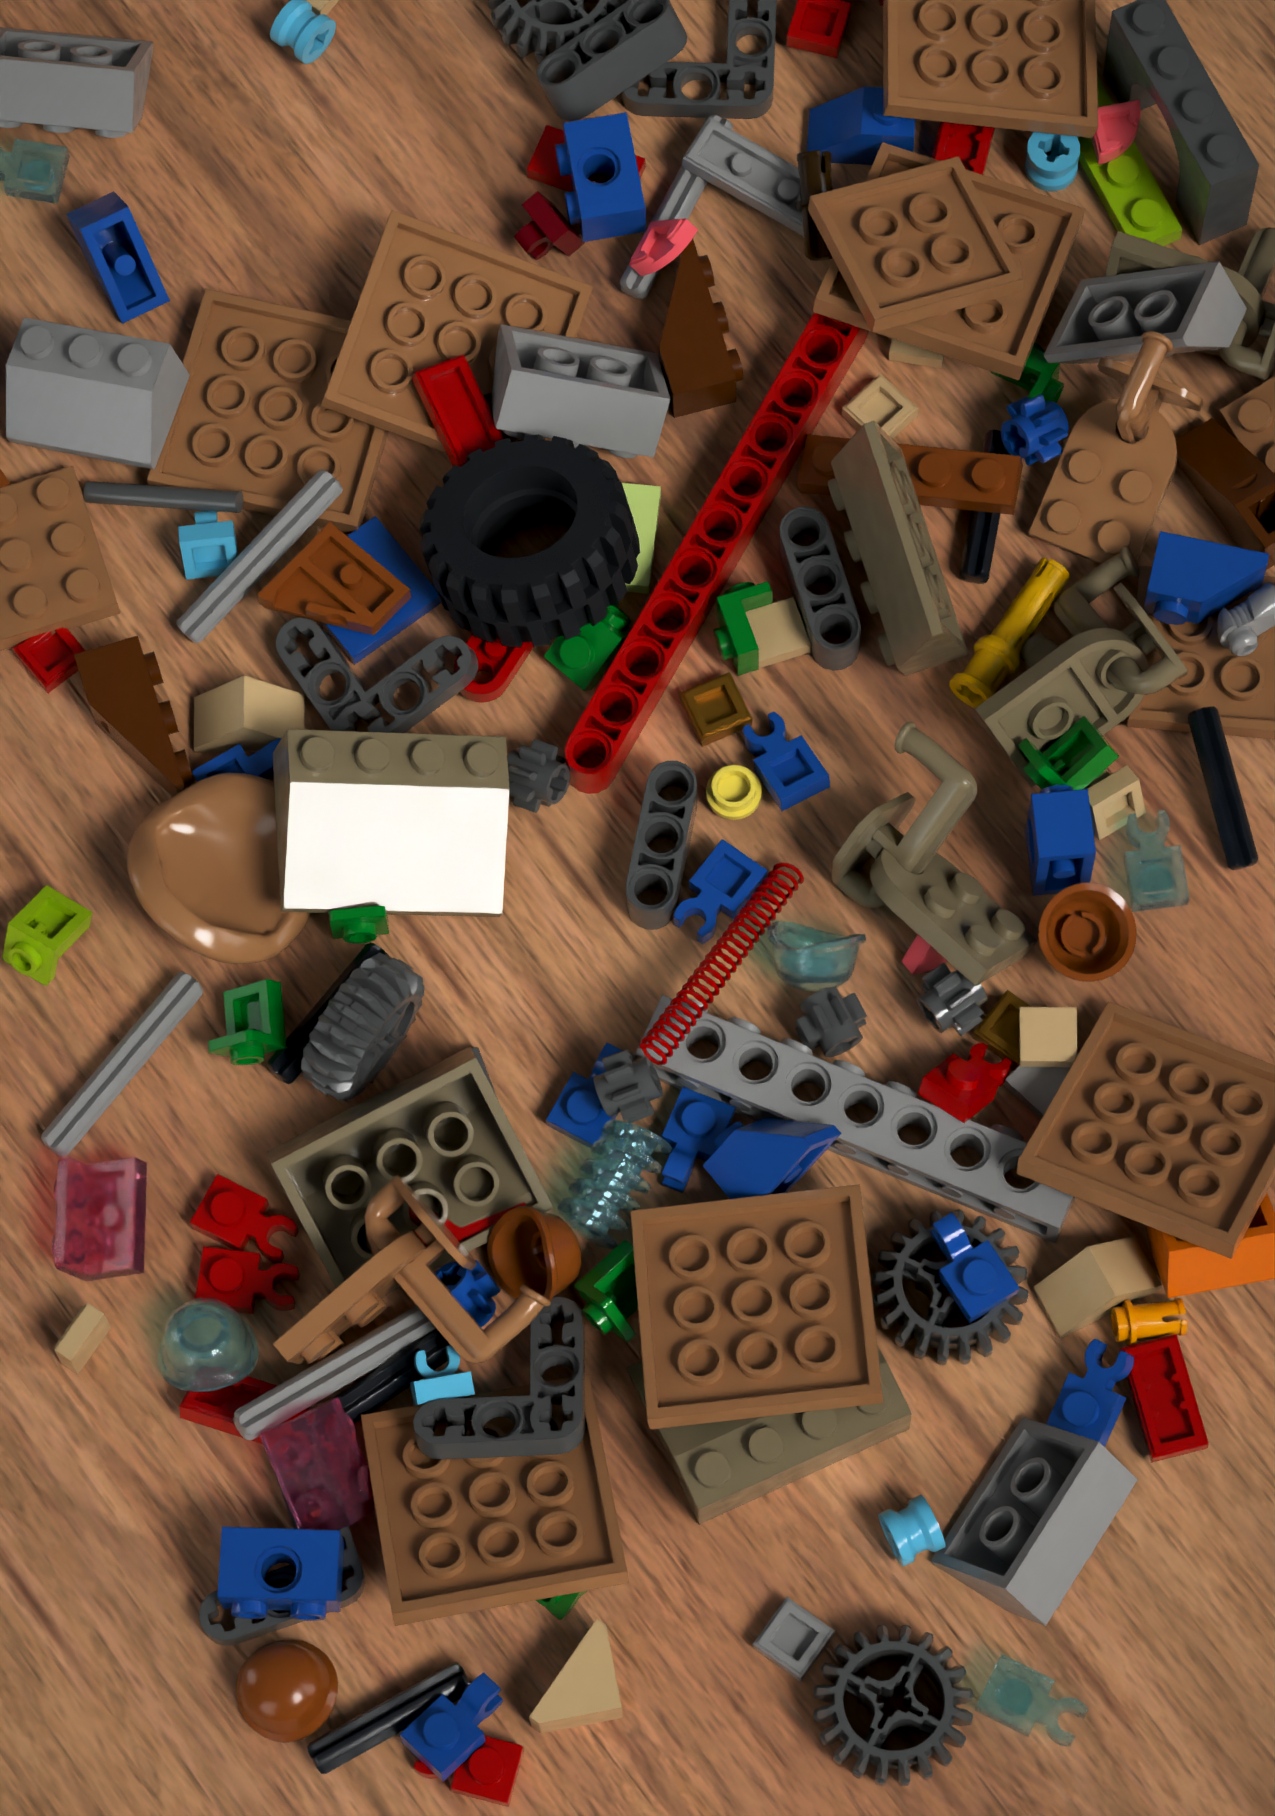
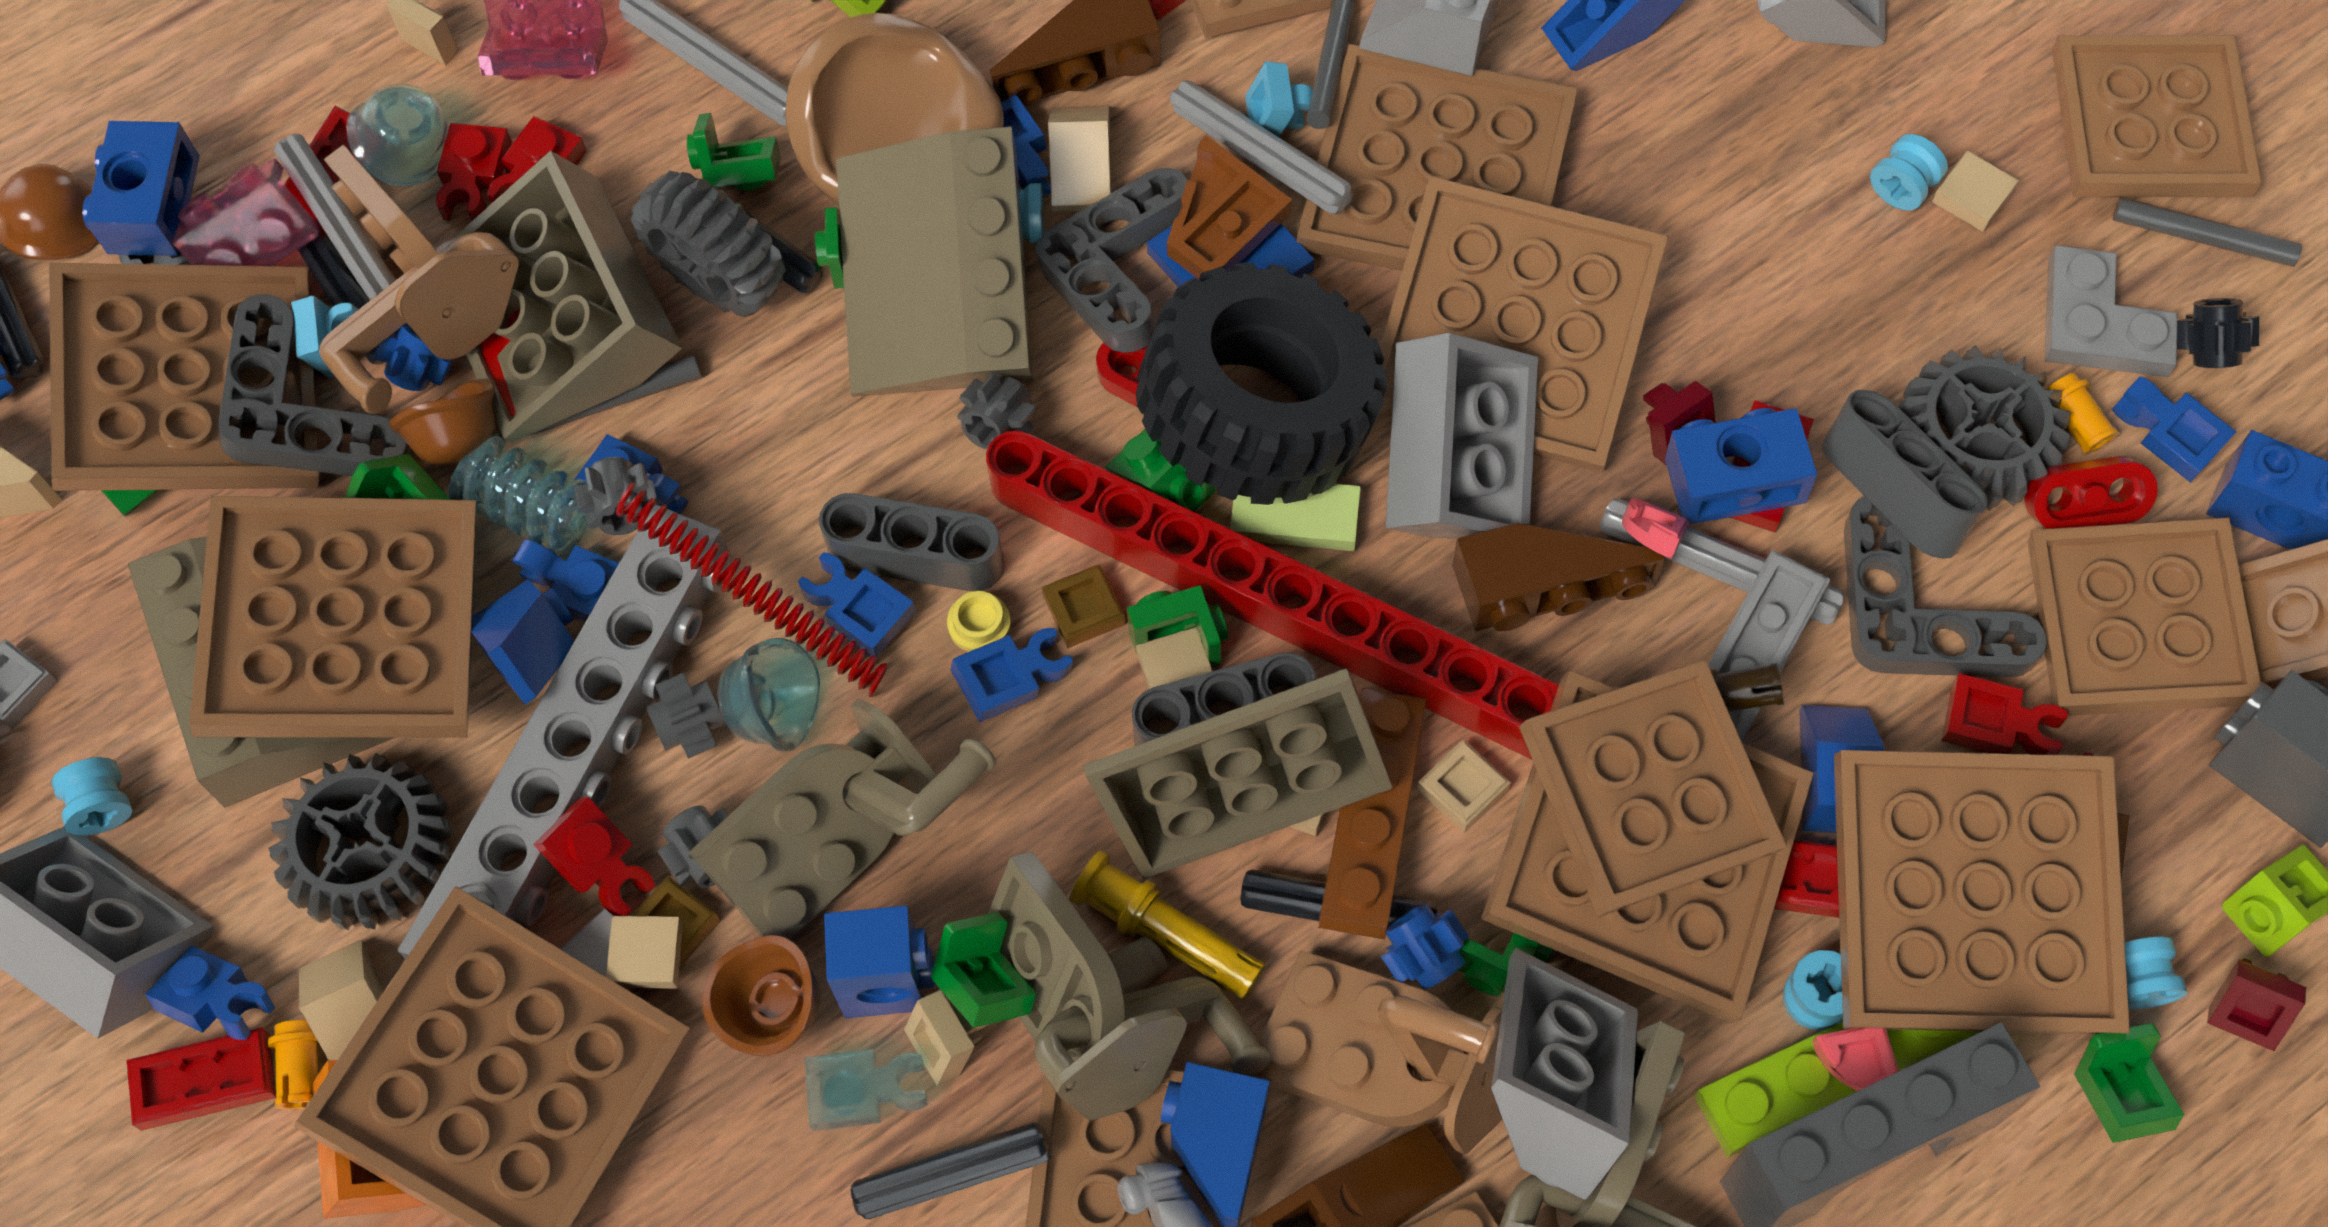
camera: 90 degrees right, 5 degrees down
red tile [412,354,503,468] -> none
blue plate [930,1212,1020,1323] -> none

